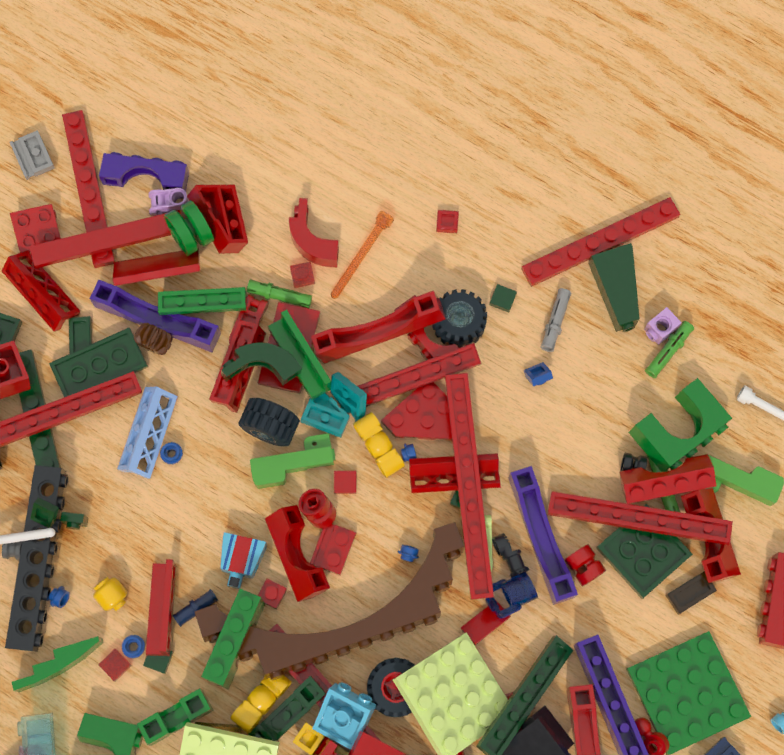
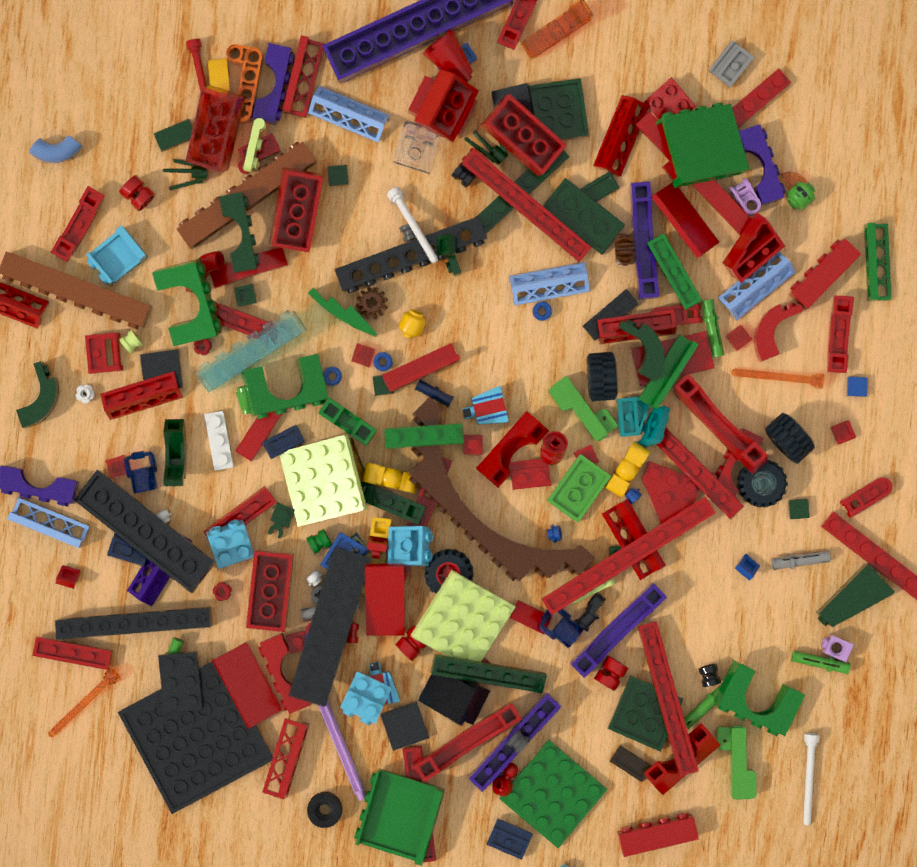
camera: 65 degrees right, 15 degrees up
blue plate [49,586,70,608] -> none
green wheel [164,200,214,256] -> none
red arch [619,454,716,504] -> none
none -> blue plate [323,367,342,386]
none -> reddish brown gear [356,287,388,319]
none -> dark grey wheel [506,729,530,754]
none -> bright green plate [547,454,611,523]
none -> black tile [582,289,639,341]
none -> green panel [656,102,749,188]
none -> light blue fence [718,252,796,321]
none -> black wheel [765,412,815,464]
none -> clear orange tile [781,172,807,190]
none -> bright green head [786,182,815,210]
none -> red brick [789,238,861,310]
none -> red slope [827,295,854,373]
none -> red plate [839,477,892,518]
none -> blue tile [847,377,868,397]
none -> green fence [864,223,891,301]

